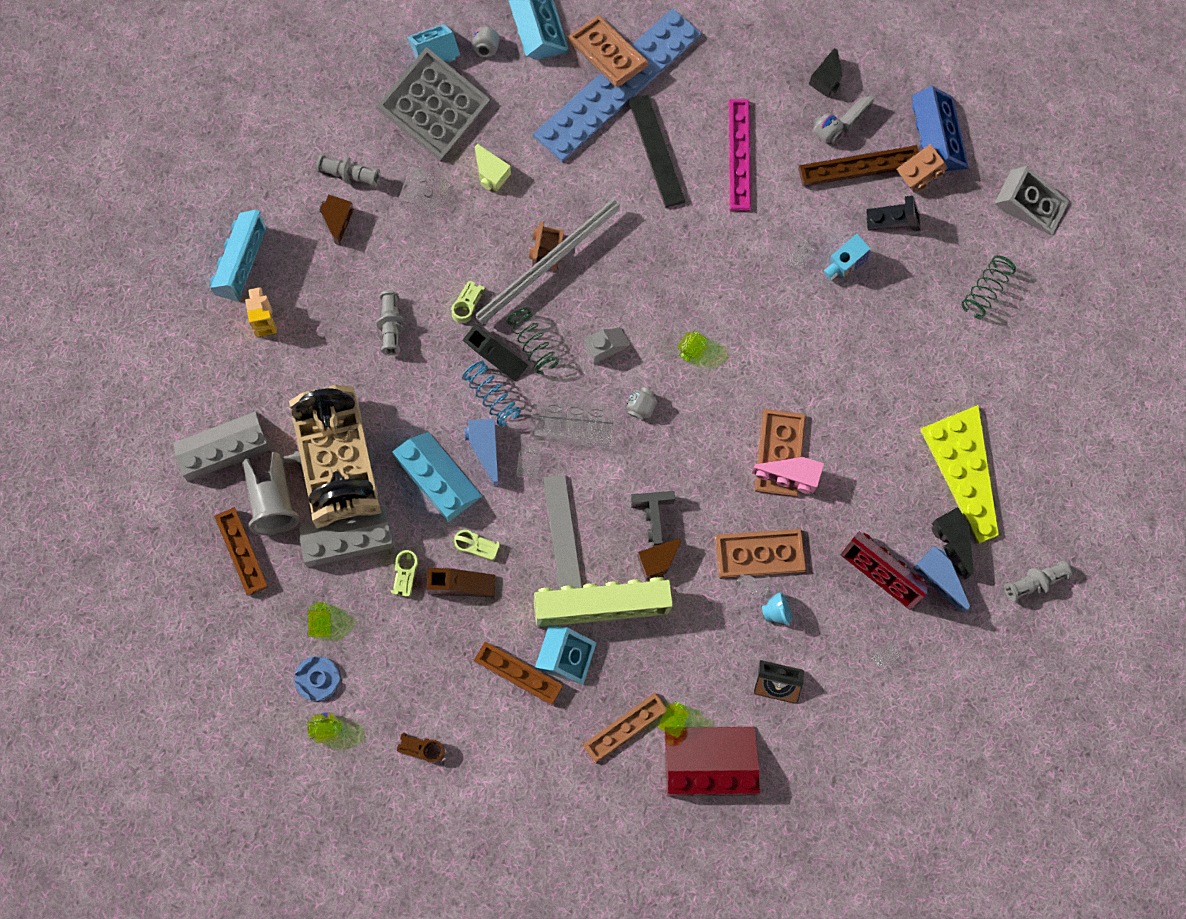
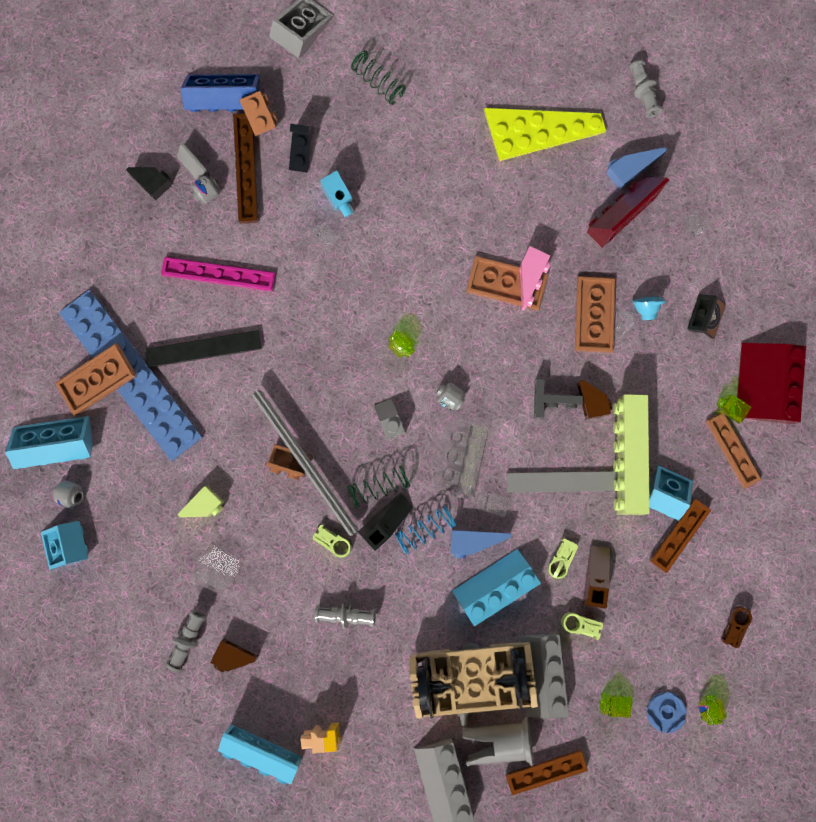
camera: 75 degrees left, 10 degrees up
light grey plate [376,47,490,161] -> none
pearl dark grey slope [931,507,974,579] -> none

